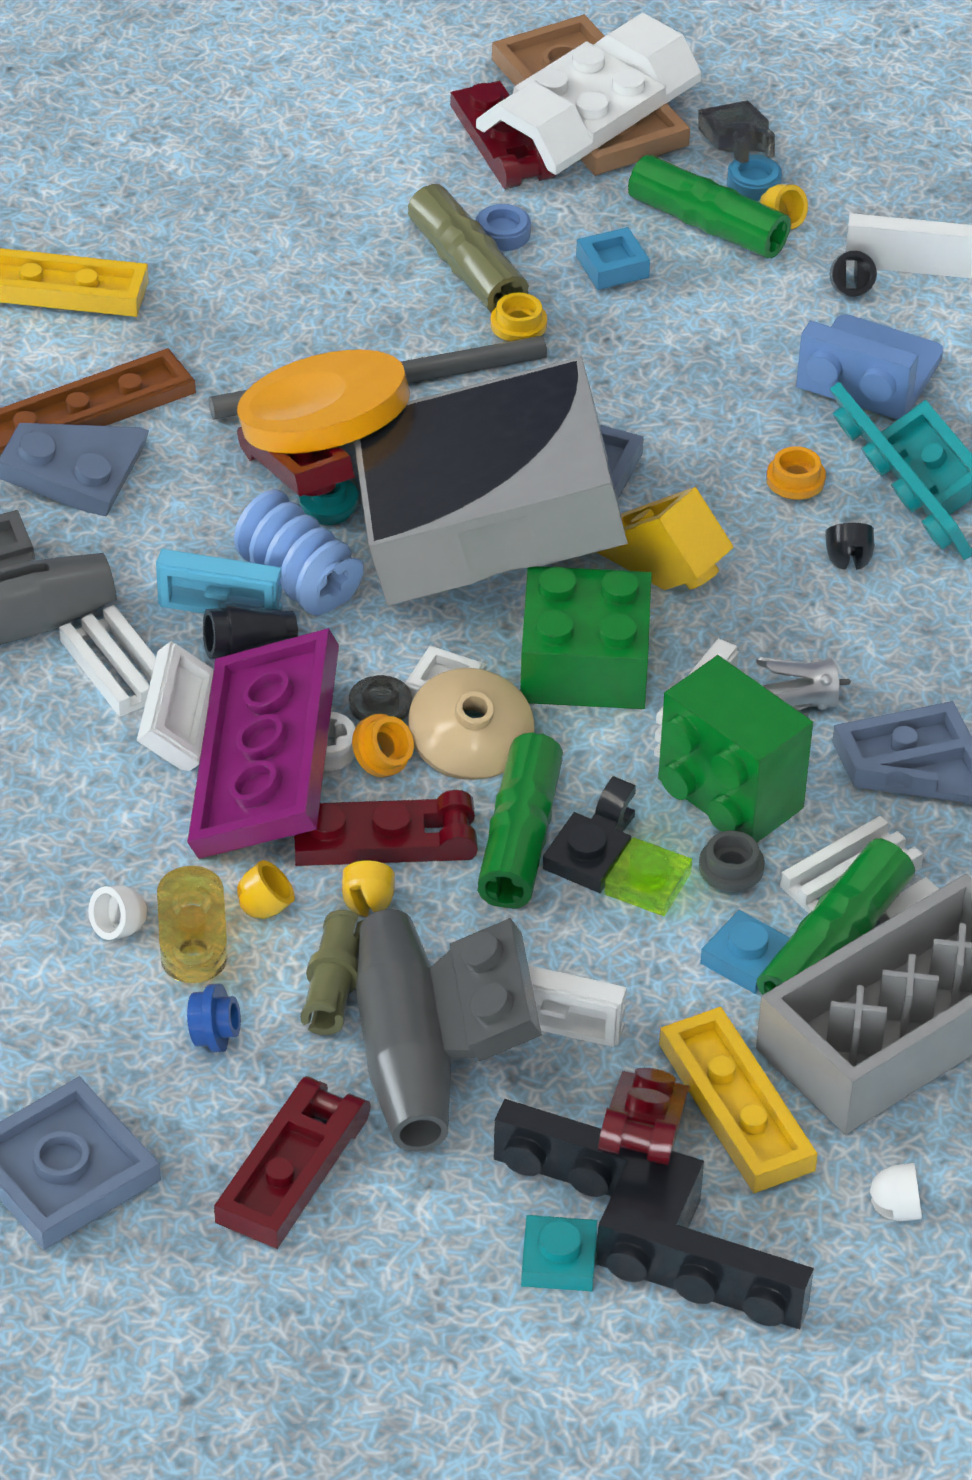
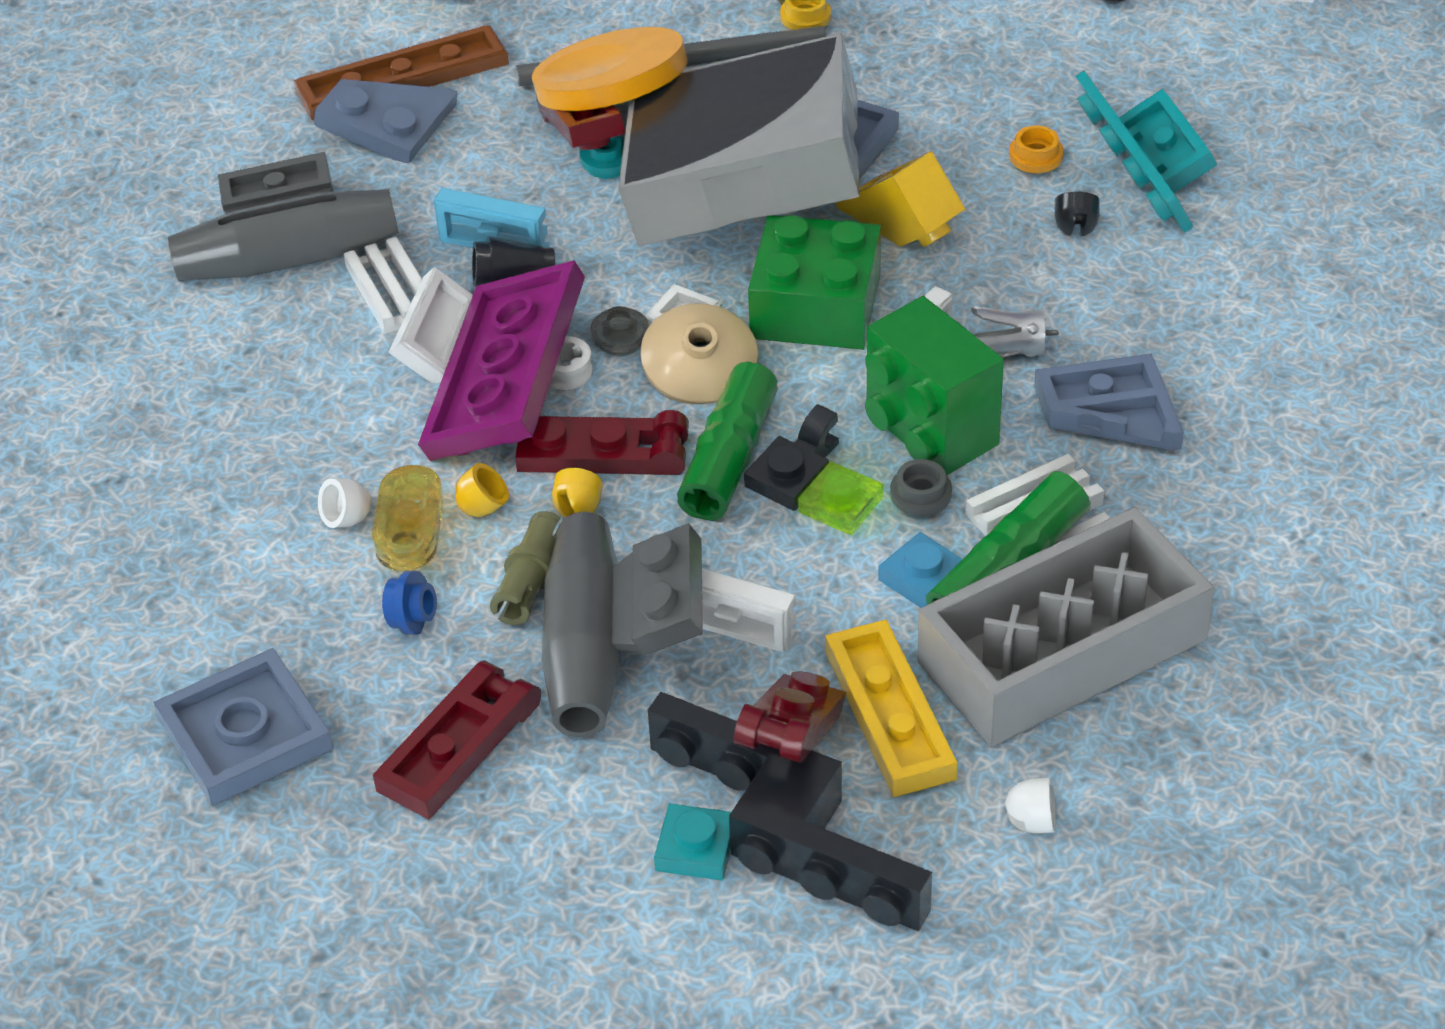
camera: 10 degrees right, 0 degrees up
light blue piece [234,489,364,616] -> none
light orange plate [352,714,414,778] -> none
medium blue bracket [796,314,943,420] -> none

